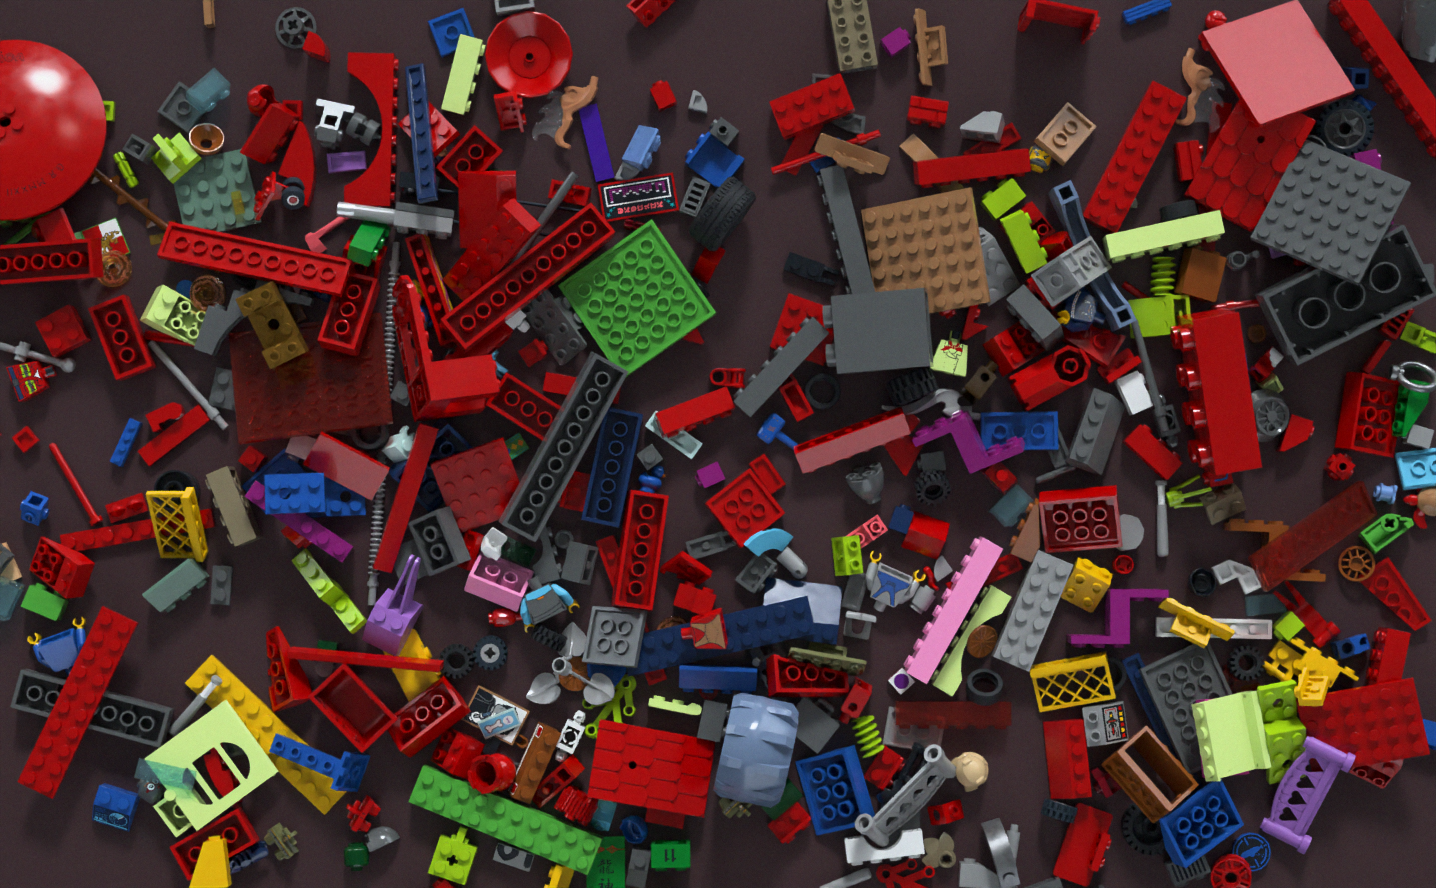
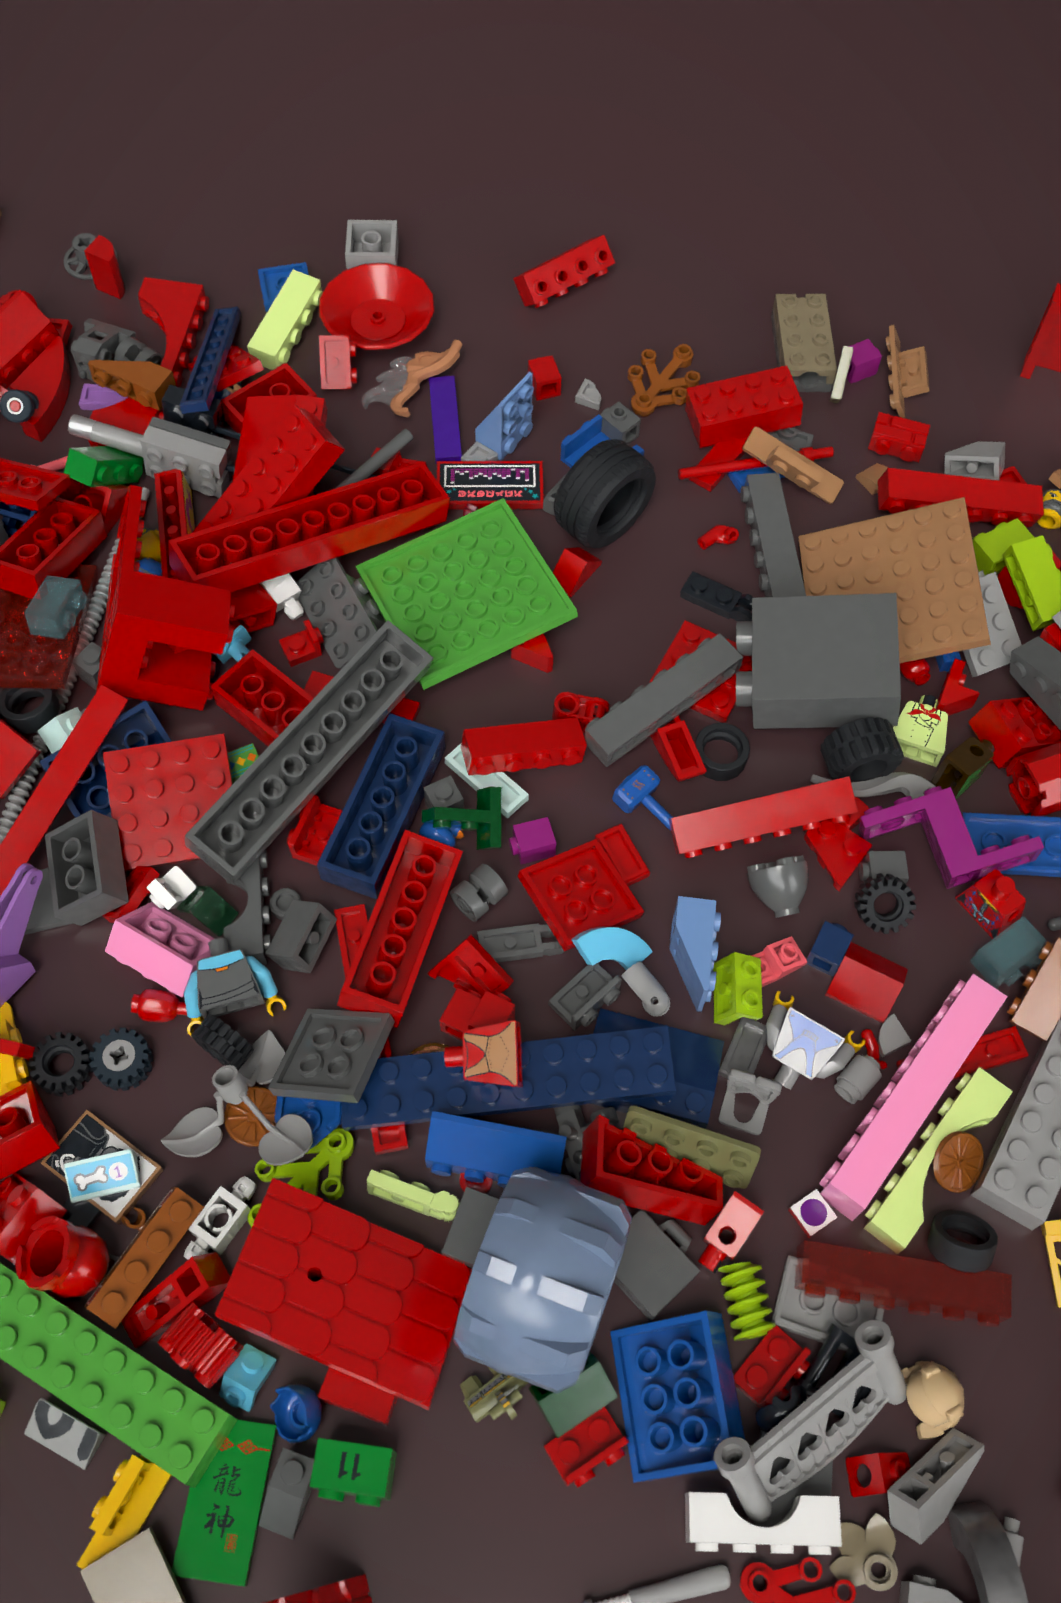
camera: 10 degrees right, 25 degrees down
none -> clear light blue piece [24,575,86,639]
none -> dark orange slope [88,360,176,411]
none -> dark green bracket [422,786,501,850]
none -> dark grey wheel [449,864,508,922]
none -> dark orange plant [627,344,700,417]
none -> medium blue slope [669,896,721,1012]
none -> red arm [697,525,739,550]
none -> tile [829,346,854,403]
none -> light grey slope [887,1428,984,1544]

